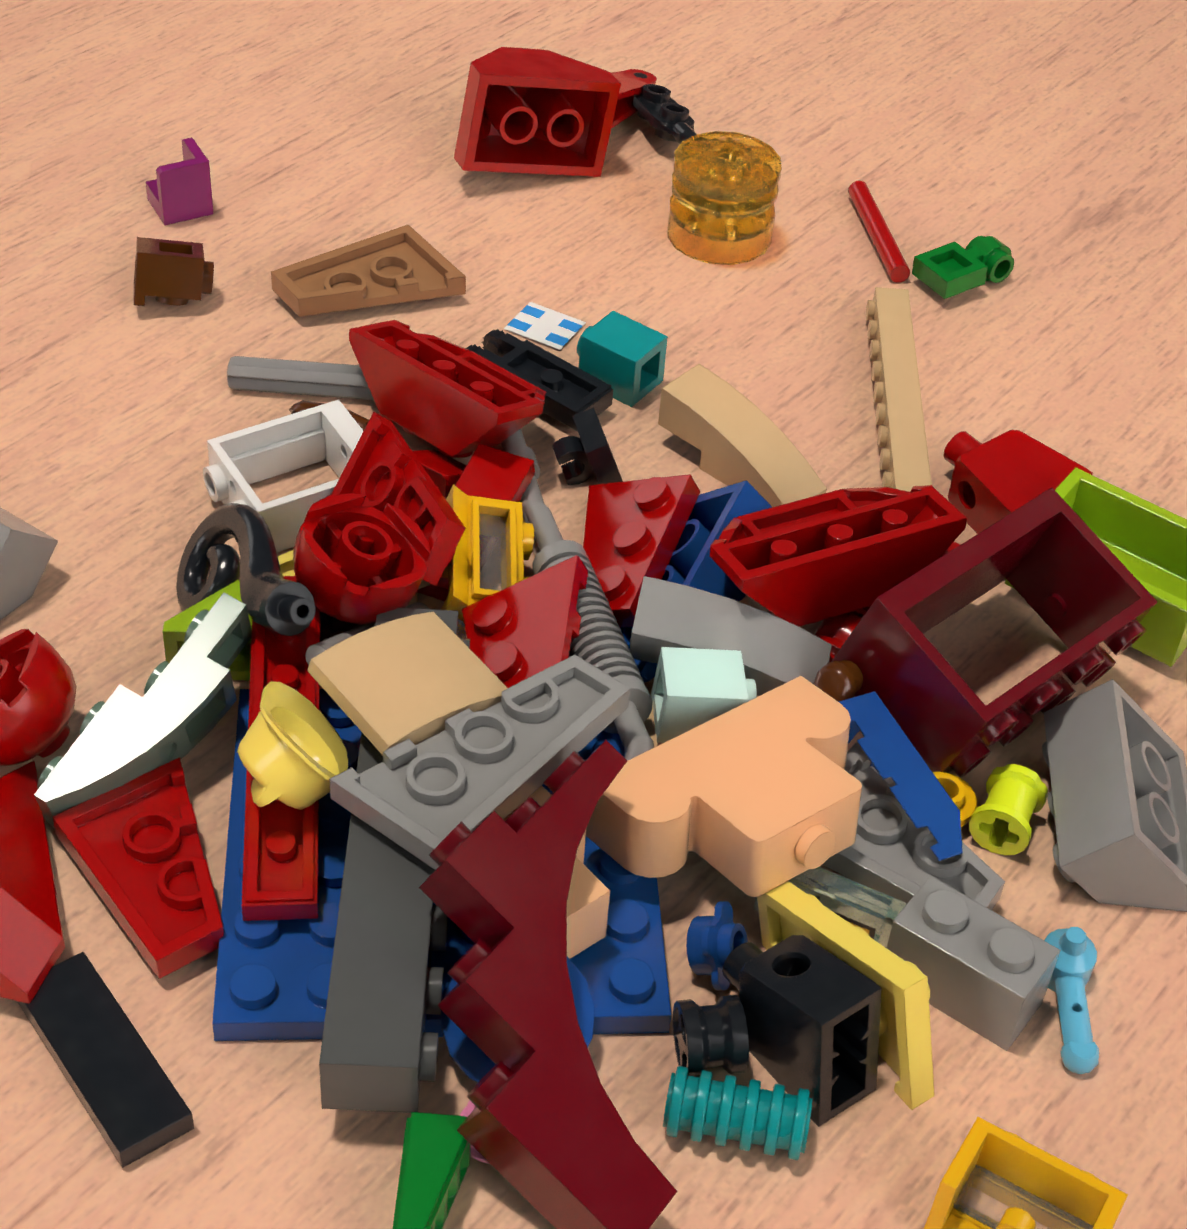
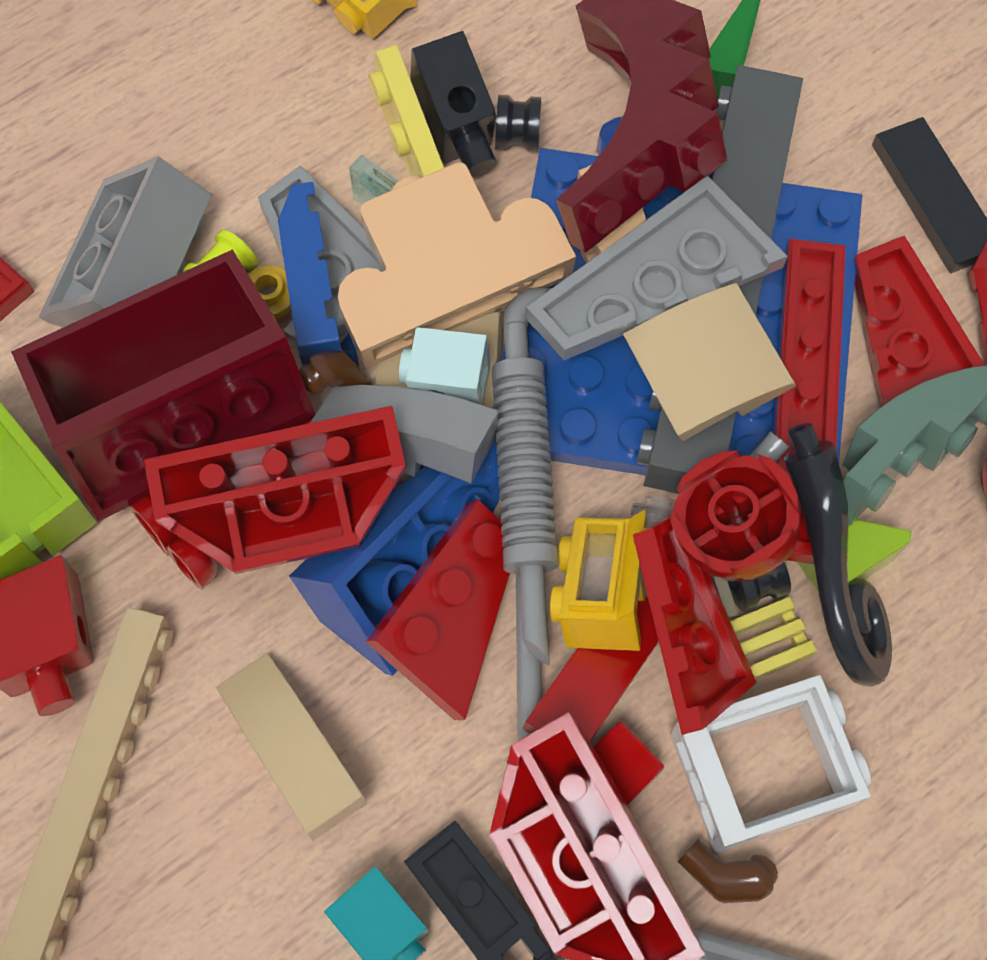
camera: 165 degrees left, 25 degrees up
light yellow piece [237,681,348,810] -> none
red wing [462,555,589,688] -> none
black tile [552,407,623,485] -> none
teal piece [663,1066,813,1160] -> none
blue plate [686,901,748,990] -> none
light grey brick [886,875,1061,1051] -> none
medium azure piece [1044,927,1099,1074] -> none

